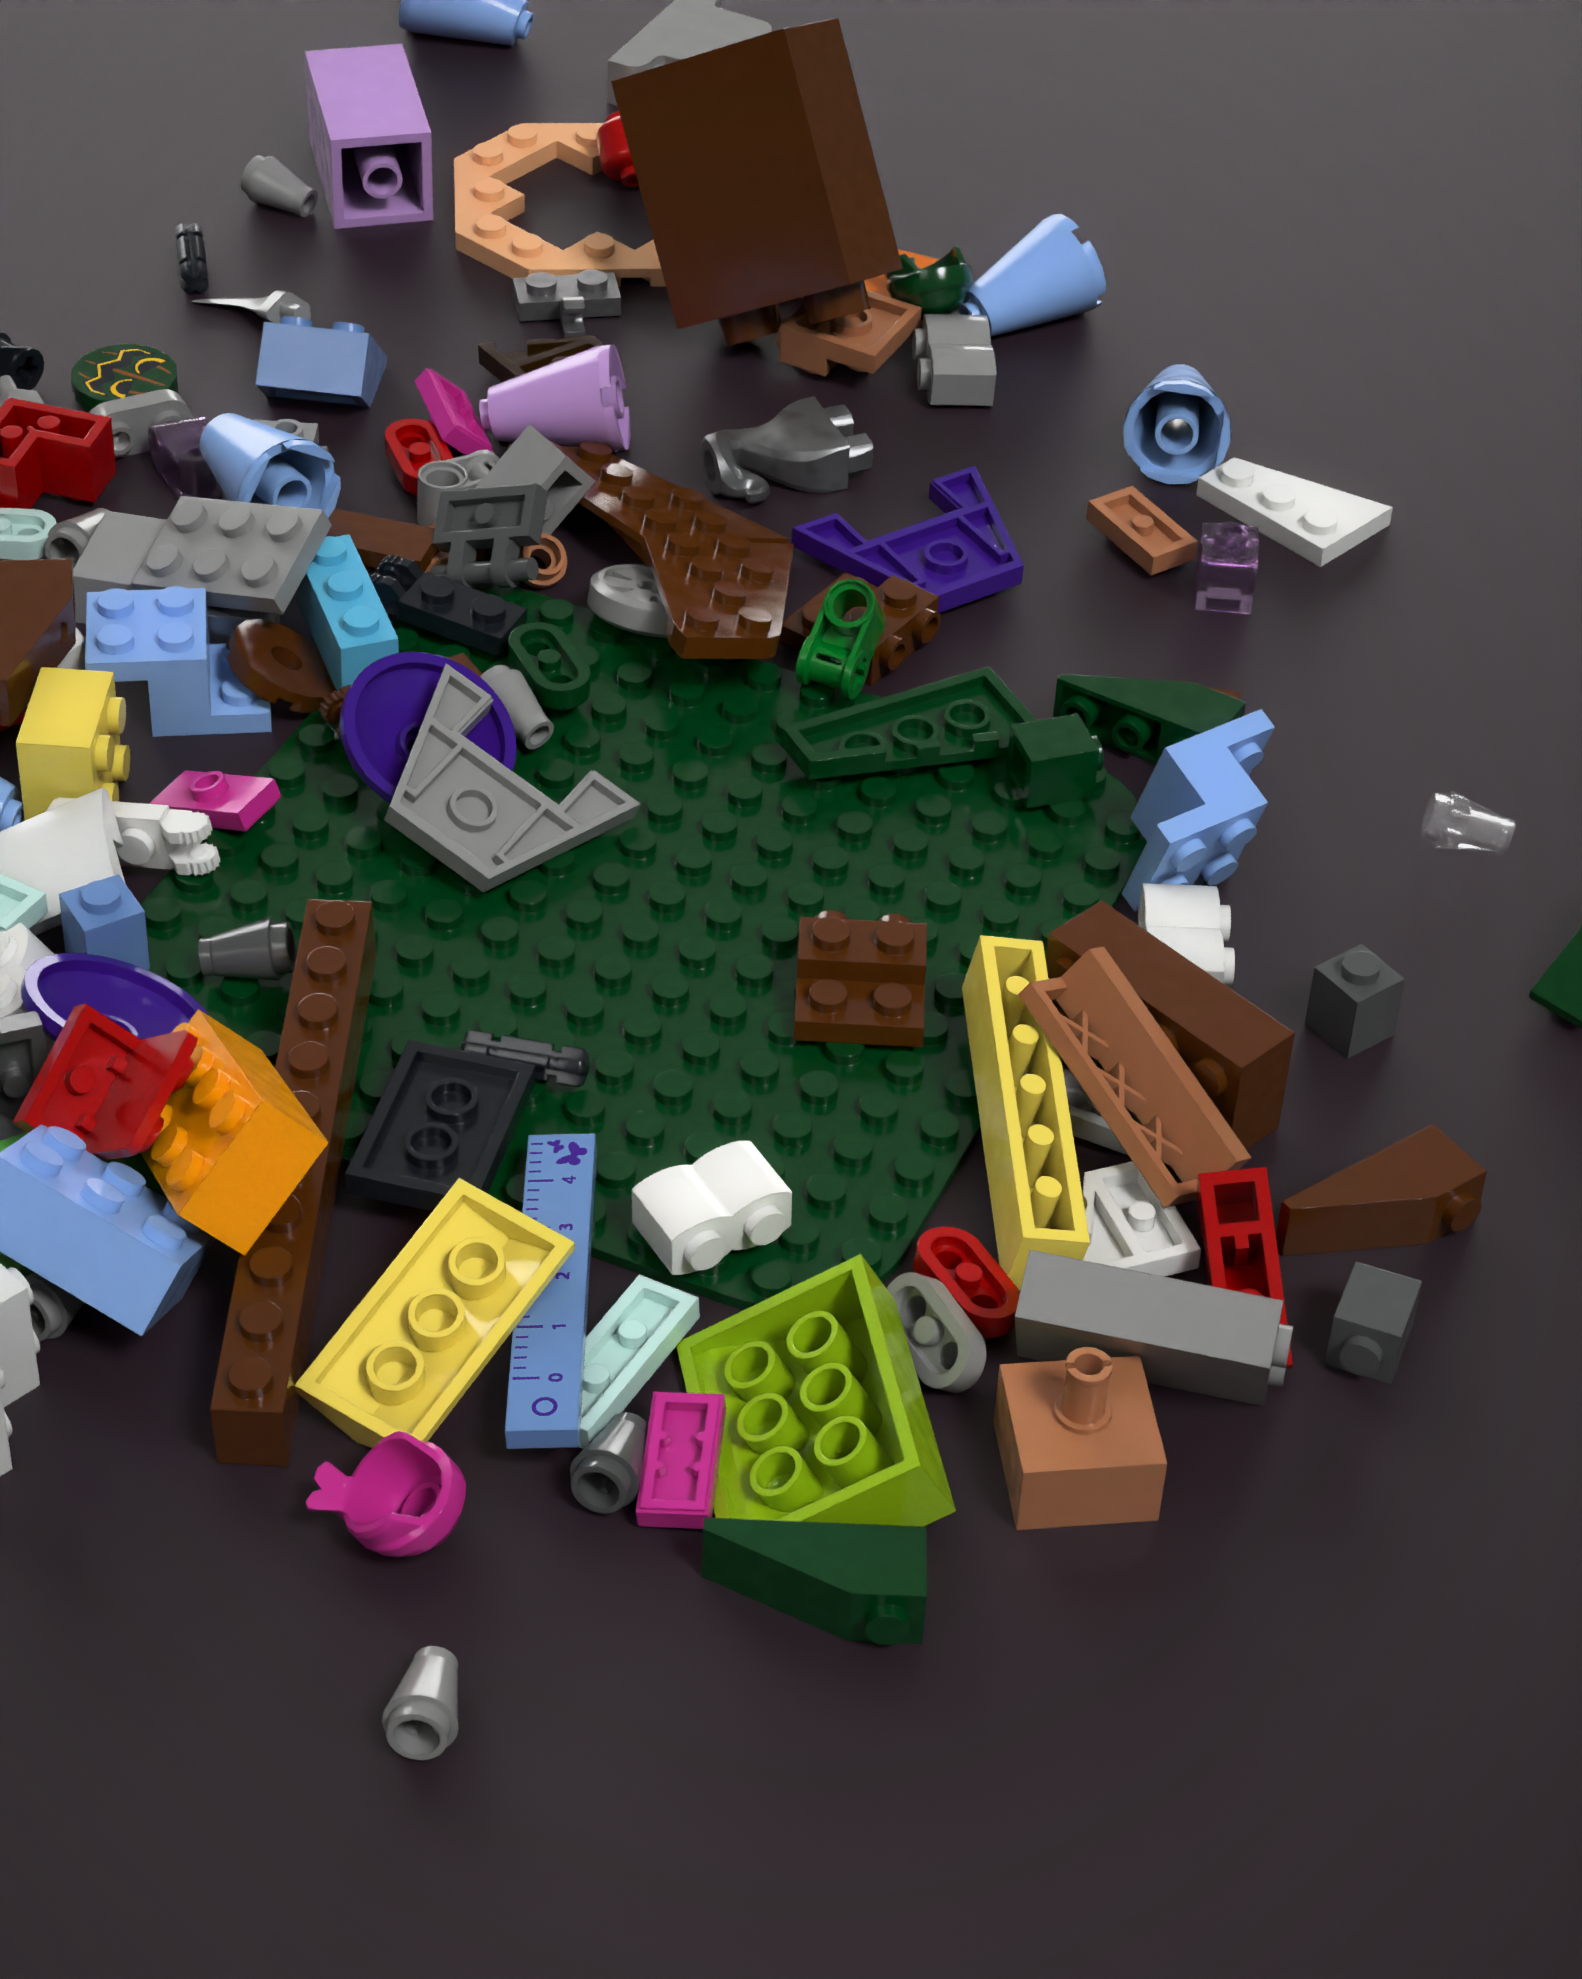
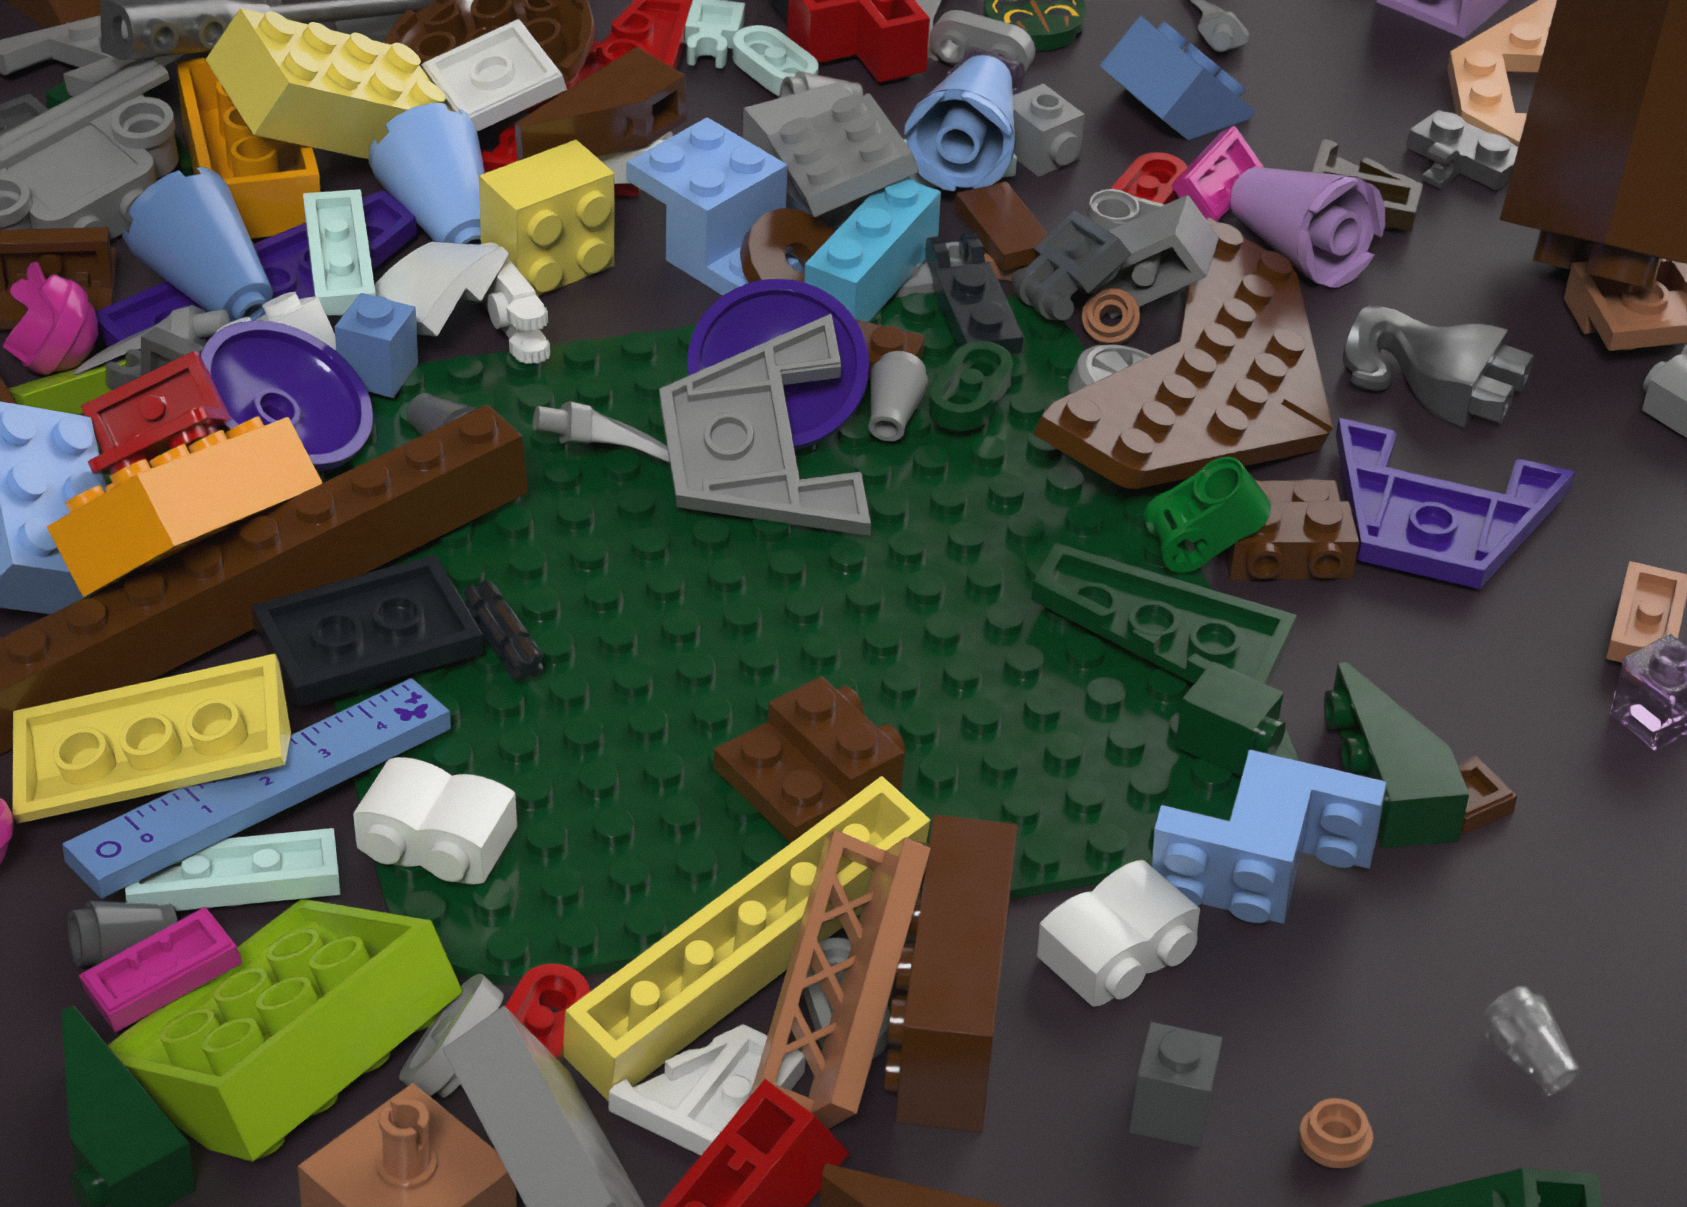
camera: 50 degrees right, 0 degrees up
dark pink plate [149,770,282,831] -> none
none -> light grey bar [533,401,670,463]
none -> nougat plate [1299,1098,1373,1168]

